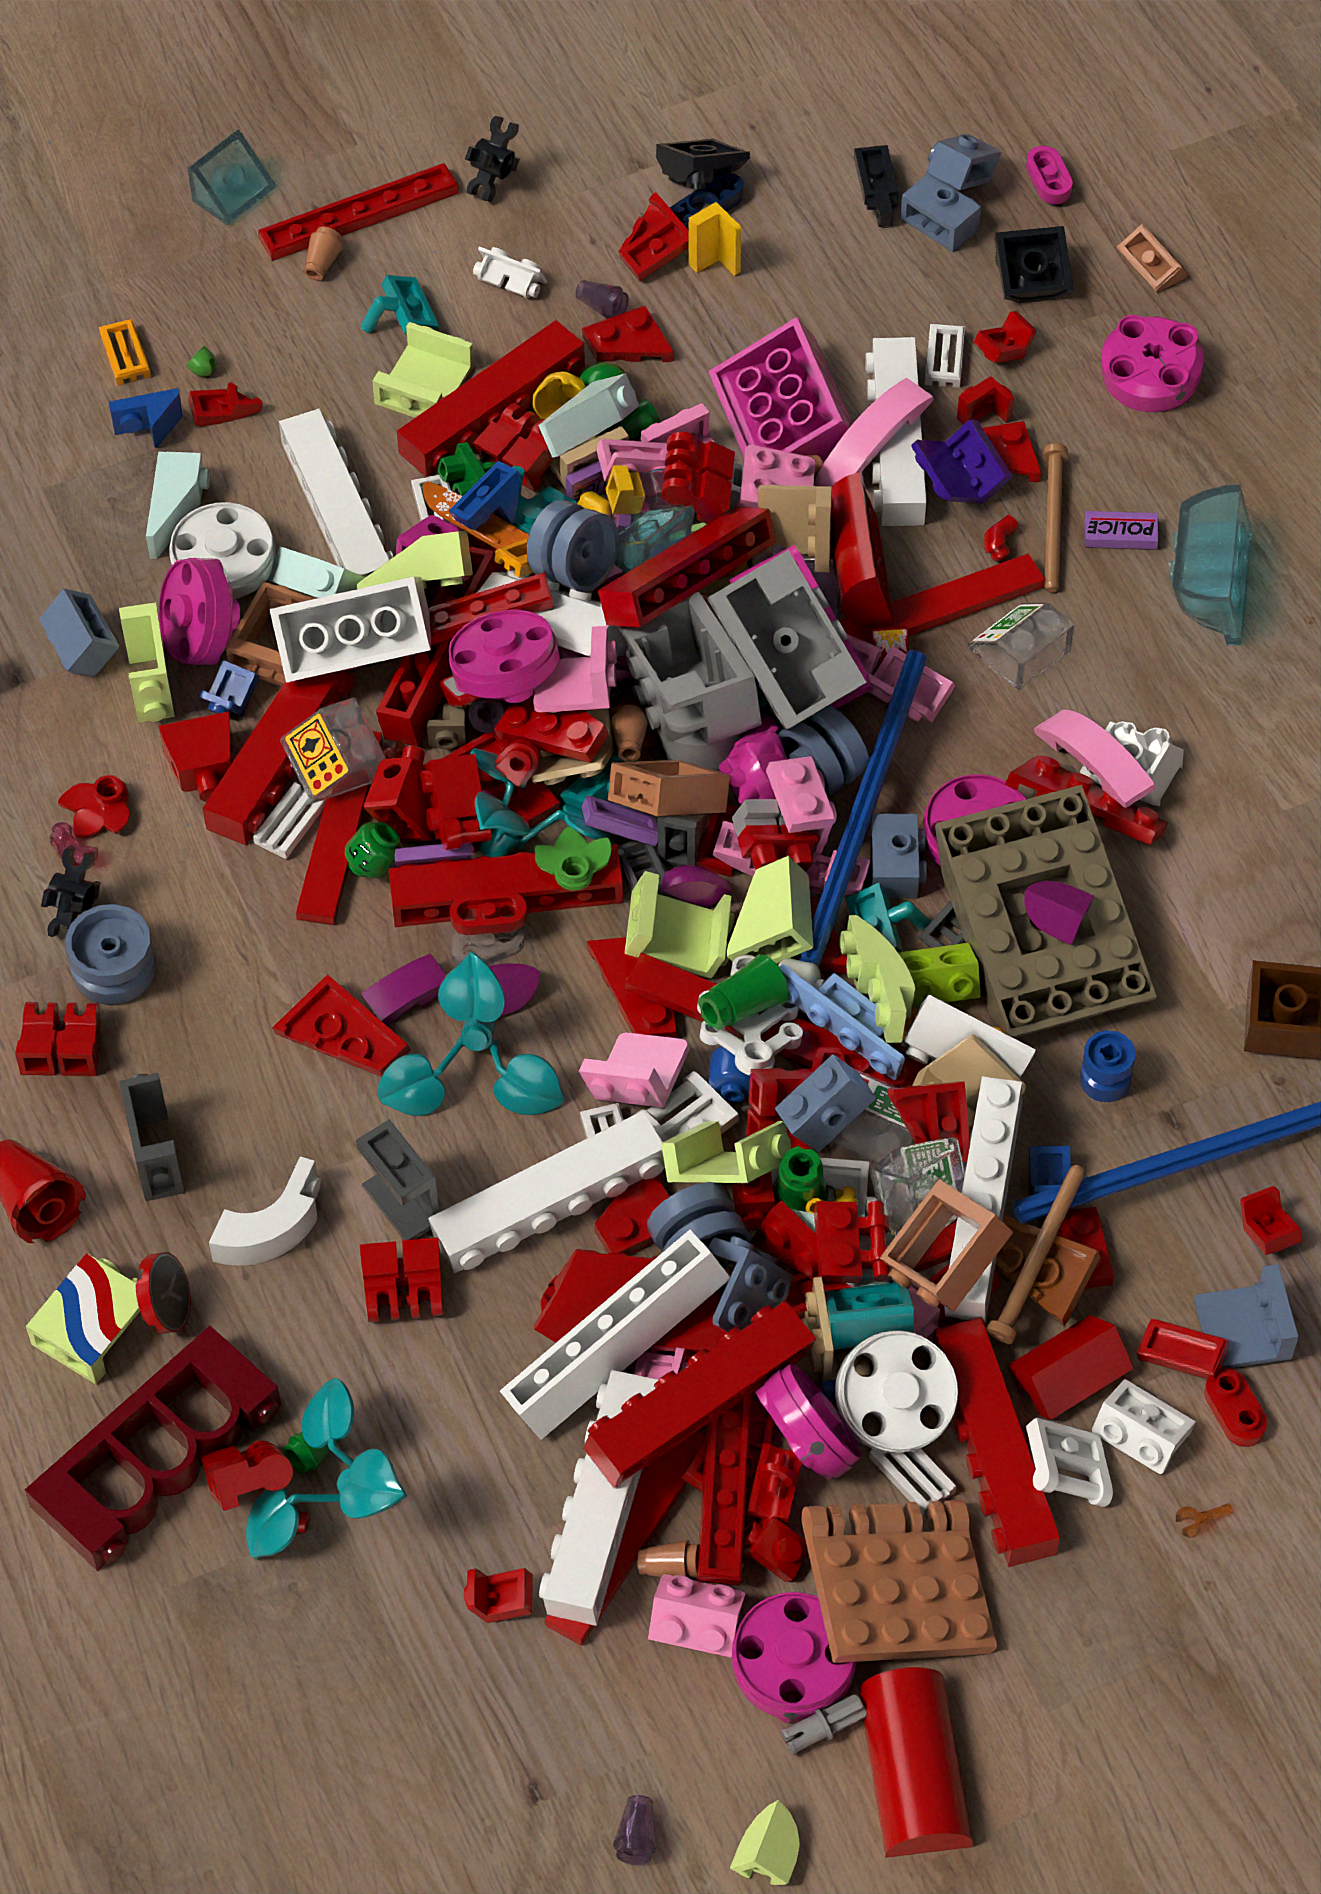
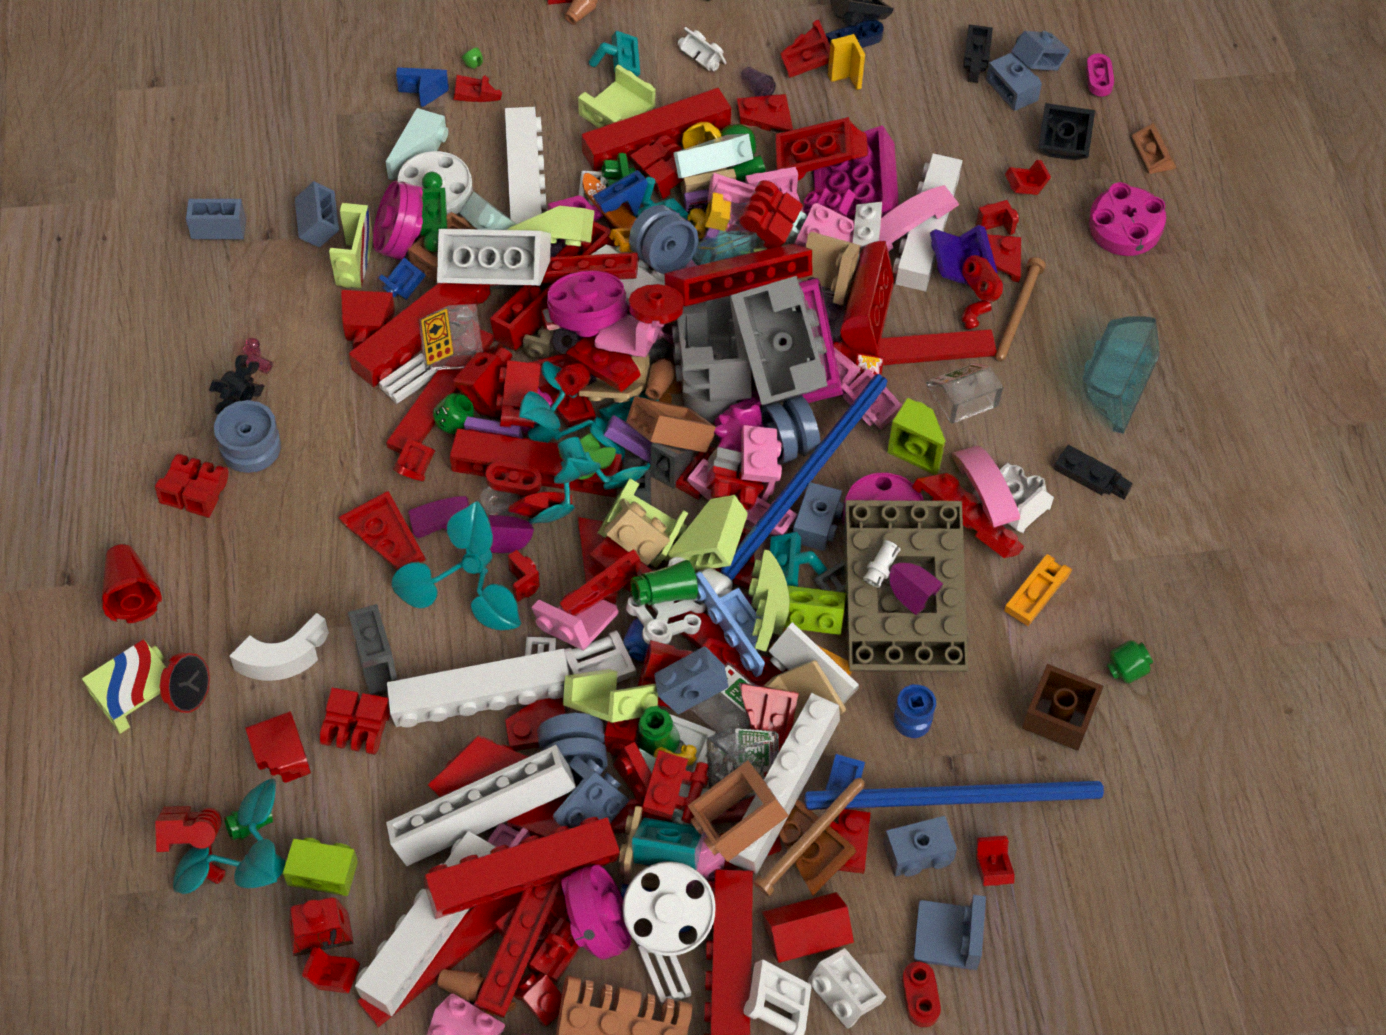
camera: 15 degrees right, 0 degrees up
dark red fence [24,1325,281,1571] -> none
red plate [58,775,130,838] -> none
light orange tile [99,319,151,386] -> none
dark grey panel [119,1073,185,1202] -> none
magenta brick [662,865,732,908] -> none
white tile [925,324,965,388] -> none
medium lavender tile [1084,511,1158,549] -> none
red tile [1136,1318,1230,1381] -> none
none -> red piece [245,711,311,783]
none -> lime brick [283,838,358,896]
none -> red torso [289,897,354,957]
none -> red tile [393,438,436,482]
none -> green plate [420,171,447,252]
none -> red slope [508,492,572,518]
none -> red bracket [508,549,540,602]
none -> teal plant [528,437,650,524]
none -> red wing [559,549,642,616]
none -> tan bracket [604,498,670,566]
none -> red plate [629,284,684,324]
none -> red slope [776,117,868,181]
none -> dark pink slope [803,188,856,216]
none -> white hinge [853,202,882,250]
none -> white pin [863,540,901,588]
none -> sand blue brick [883,816,957,876]
none -> lime slope [887,398,945,475]
none -> red plate [962,255,1003,302]
none -> light orange plate [1004,554,1072,626]
none -> black hinge [1053,445,1133,500]

